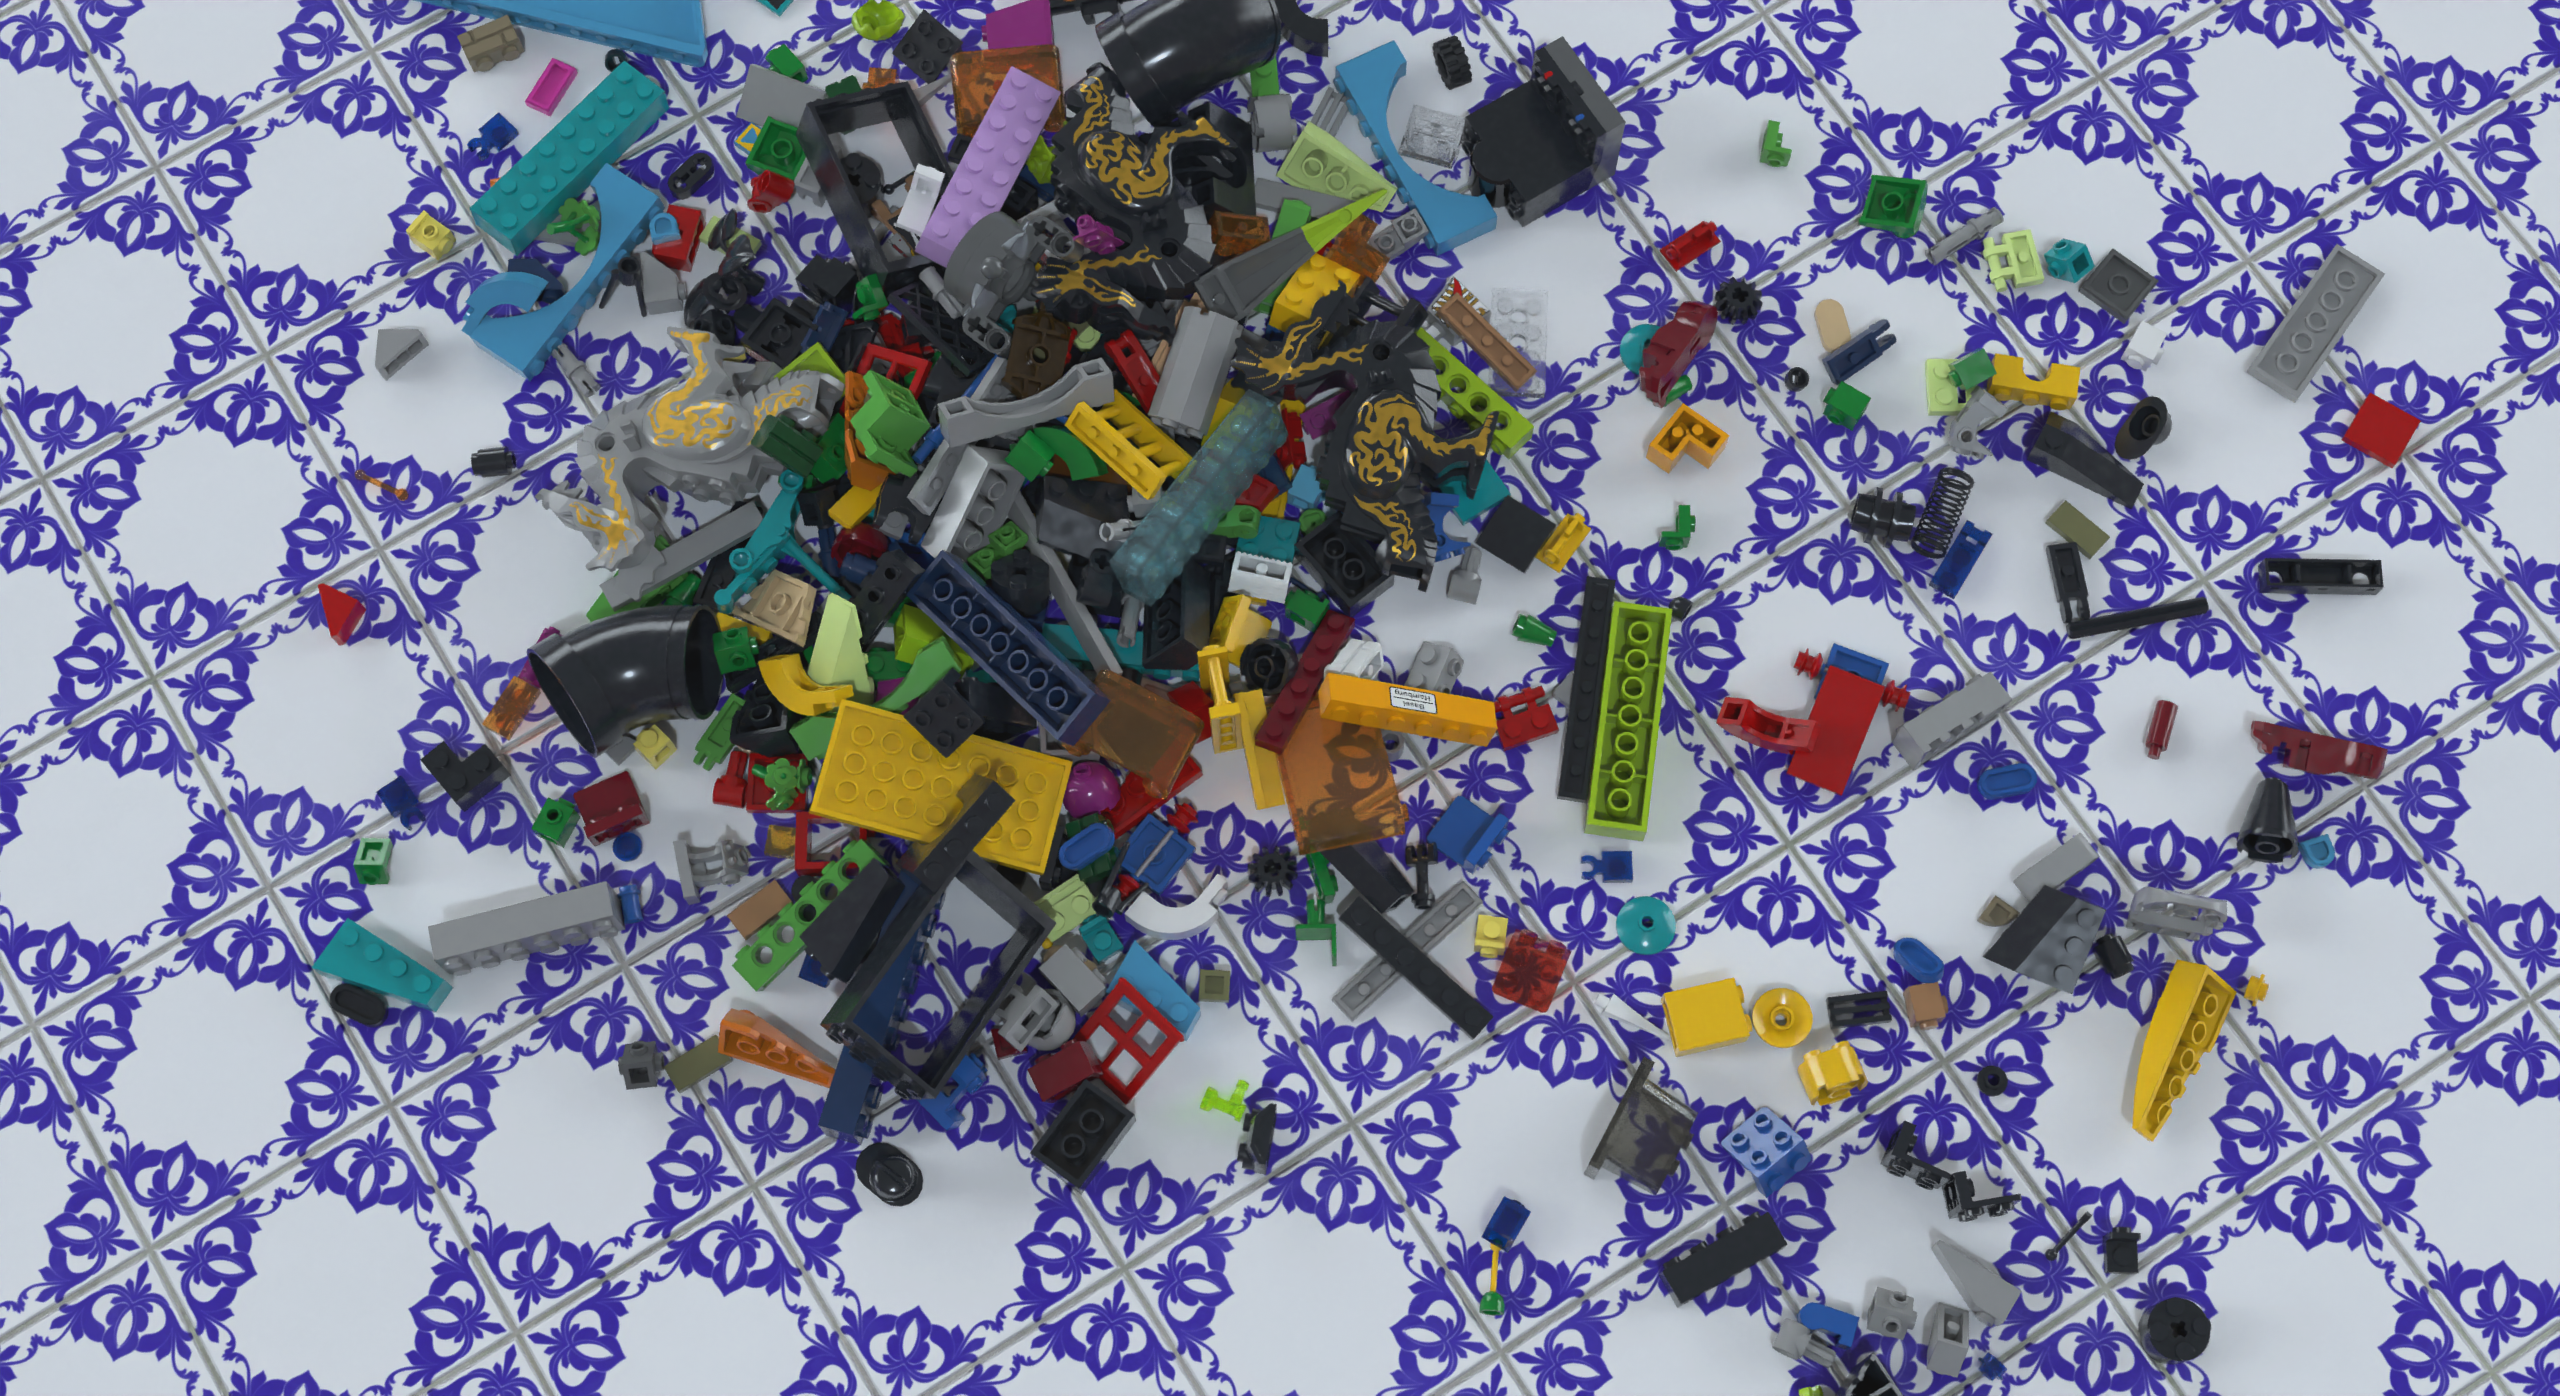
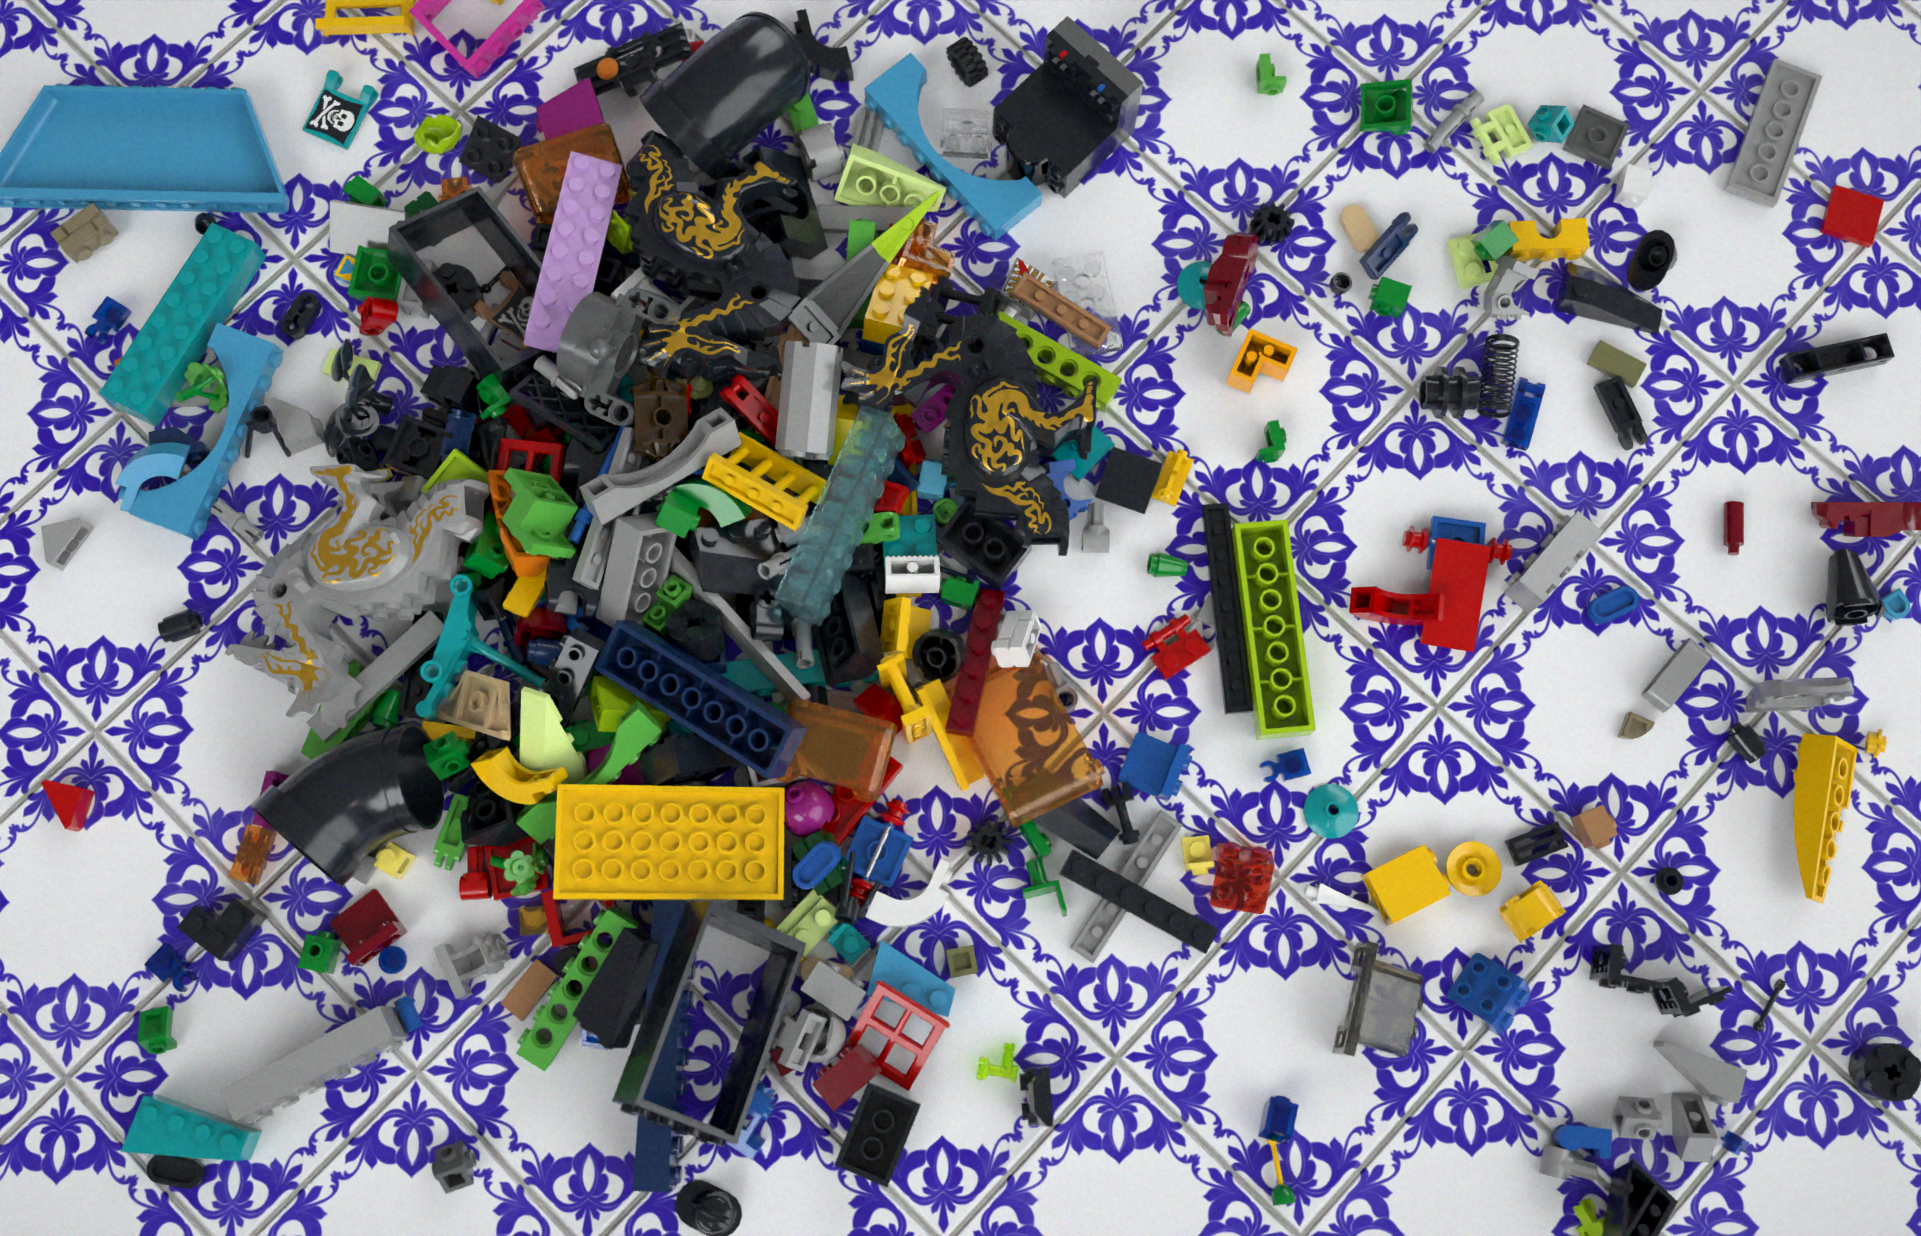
camera: 15 degrees left, 5 degrees up
clear orange hinge [354,469,409,501] -> none
light yellow brick [406,210,456,260] -> none
dark pink tile [525,58,578,117] -> none
dark azure tile [649,213,681,245] -> none
red brick [652,204,706,272] -> none
olive tile [664,1035,733,1093] -> none
orange wedge [718,1008,835,1088] -> none
dark green brick [751,414,823,478] -> none
black arch [895,774,1016,893] -> none
white bracket [896,163,945,235] -> none
black bracket [904,667,985,758] -> none
magenta hinge [1073,214,1124,255] -> none
clear orange brick [1207,211,1271,256] -> none
light orange brick [1318,672,1498,747] -> none
light grey slope [1368,208,1429,265] -> none
light grey bracket [1404,642,1464,694] -> none
black brick [1659,1211,1788,1308] -> none
red hinge [1660,221,1721,272] -> none
black hinge [1669,597,1693,622] -> none
blue tile [1893,938,1944,983] -> none
black wedge [1983,885,2106,994] -> none
black axle [2066,597,2209,639] -> none
black bracket [2103,1227,2141,1274] -> none

